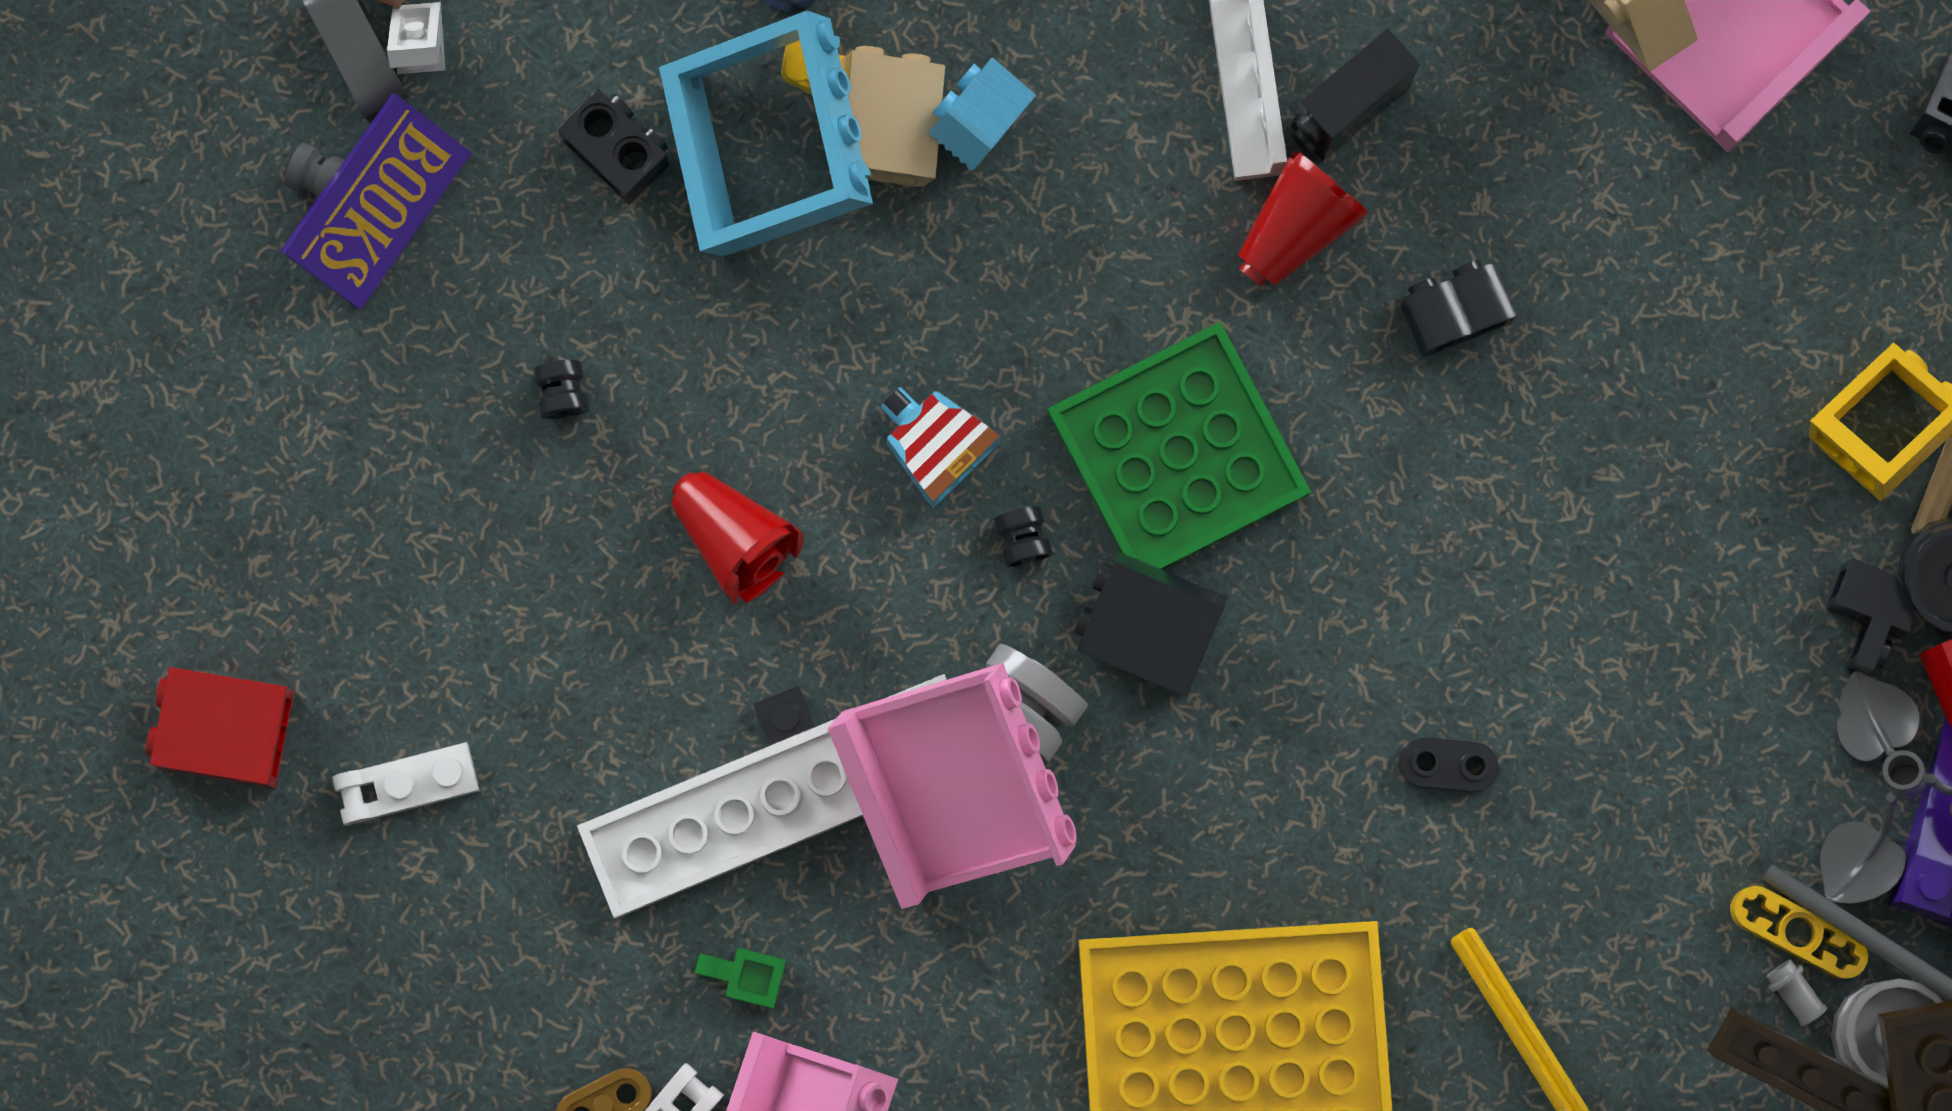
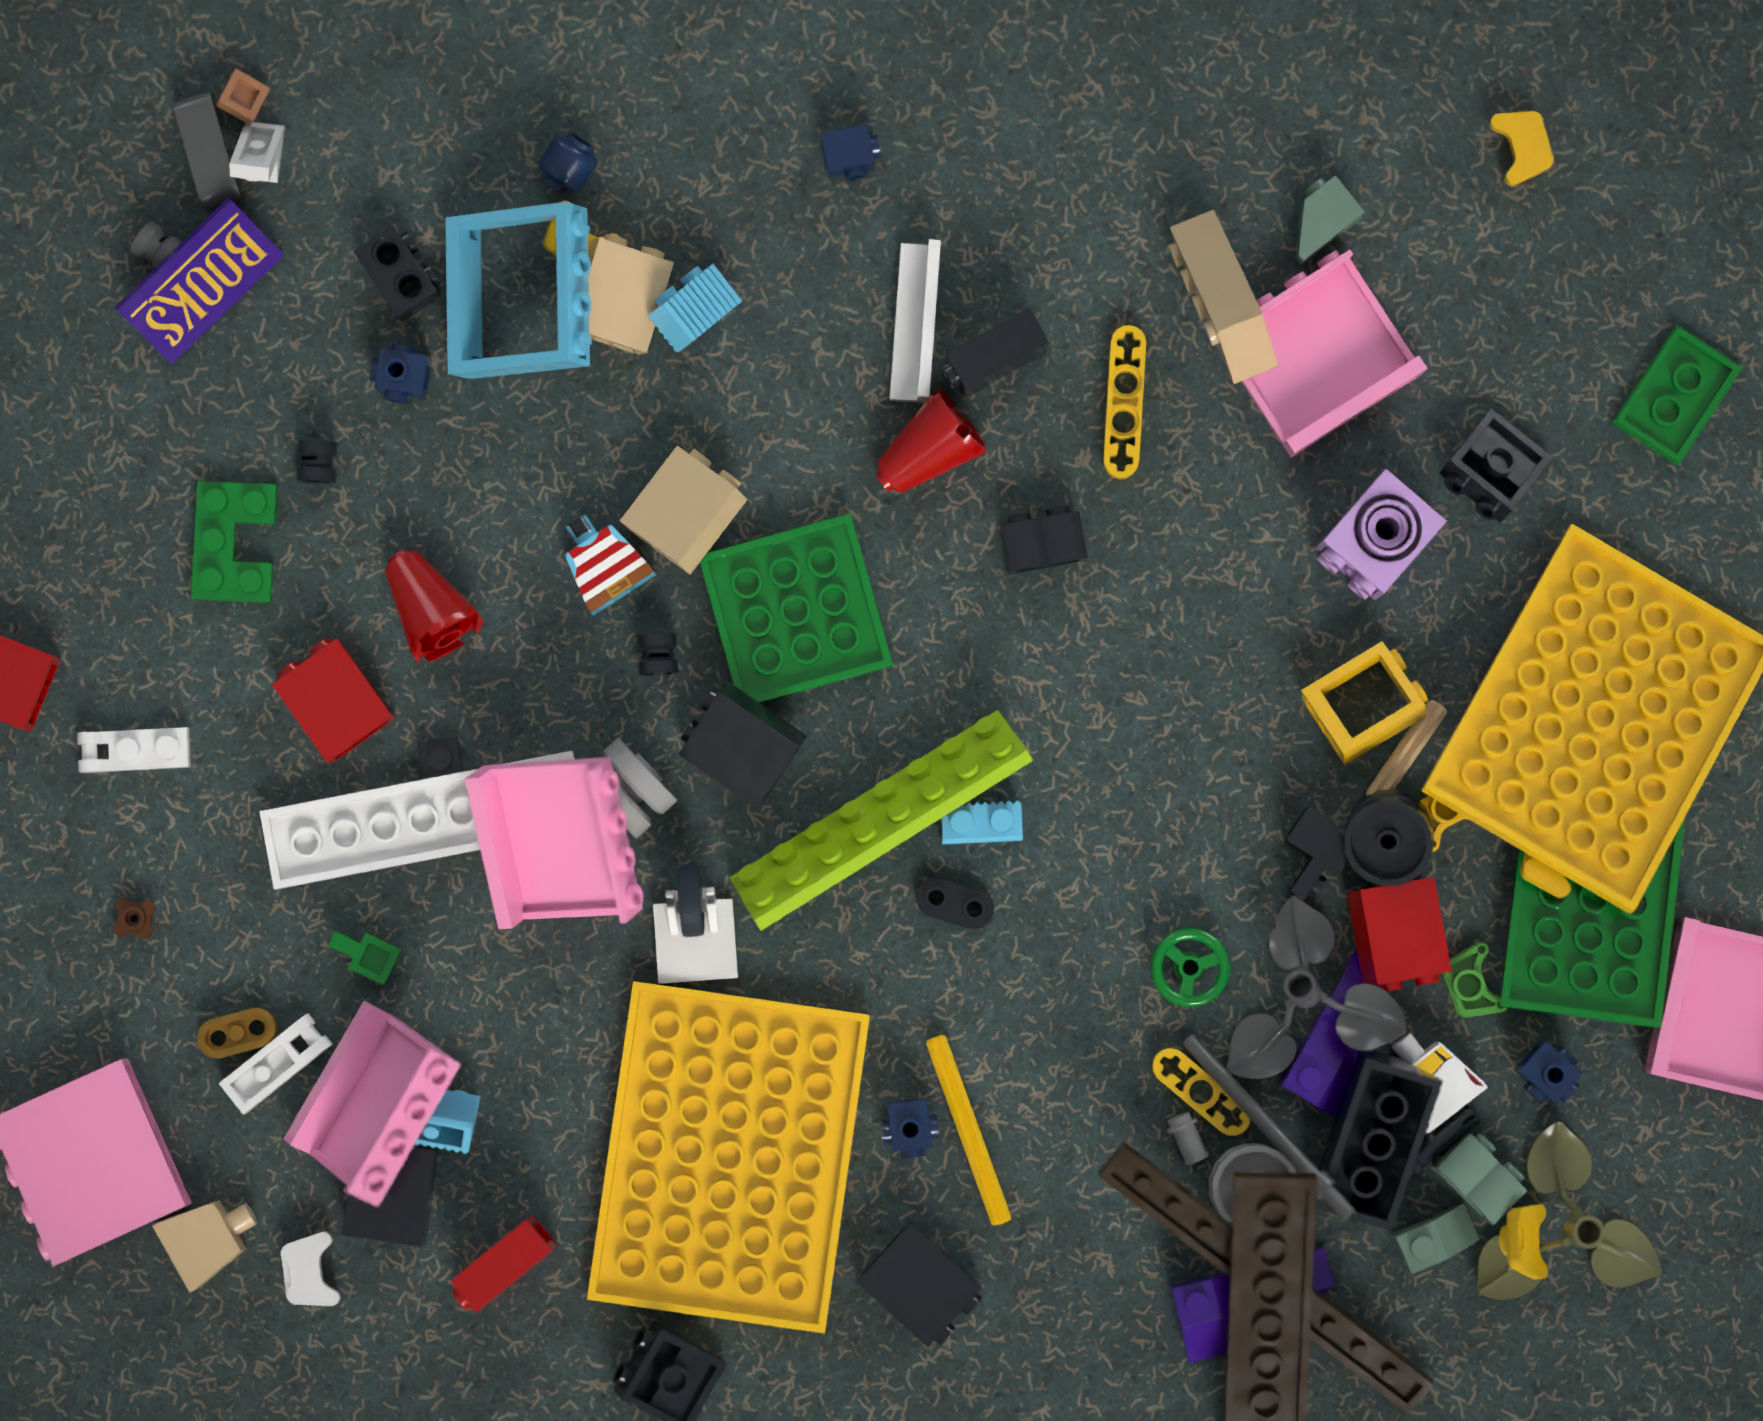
camera: 15 degrees right, 5 degrees up
none -> reddish brown plate [113,898,156,939]
none -> green plate [191,481,278,603]
none -> red brick [272,638,396,764]
none -> dark blue brick [370,344,432,403]
none -> tan brick [620,446,747,575]
none -> white plate [653,864,738,984]
none -> lime plate [729,710,1033,931]
none -> dark blue brick [881,1098,939,1158]
none -> medium azure brick [941,800,1023,844]
none -> yellow beam [1103,325,1146,479]
none -> green piece [1150,928,1230,1007]
none -> lavender brick [1315,469,1447,601]

